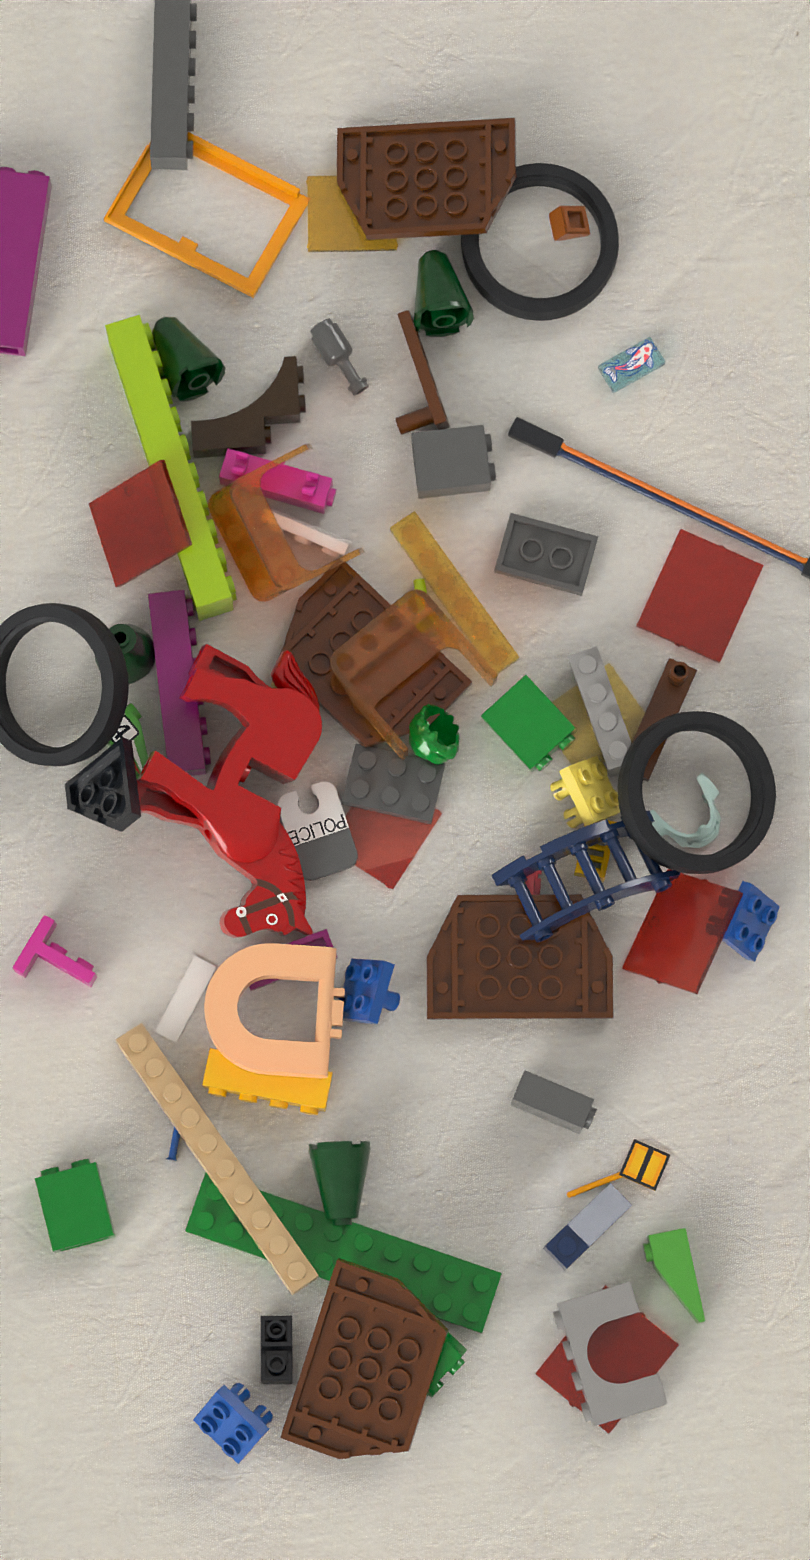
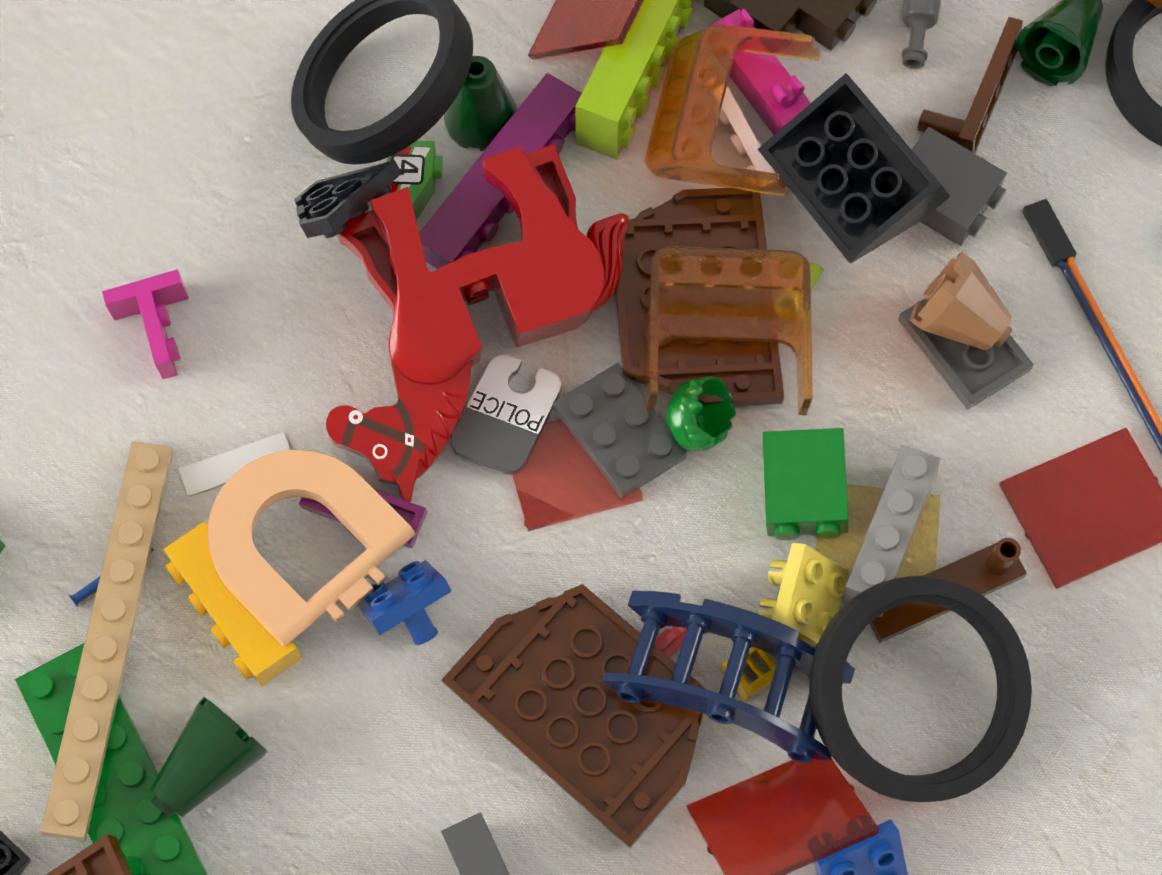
camera: 45 degrees right, 10 degrees down
clear yellow plate [390,511,520,676] -> none
light aqua helmet [650,773,721,848] -> none
none -> black slope [757,73,951,264]
none -> medium nougat cone [909,252,1013,351]

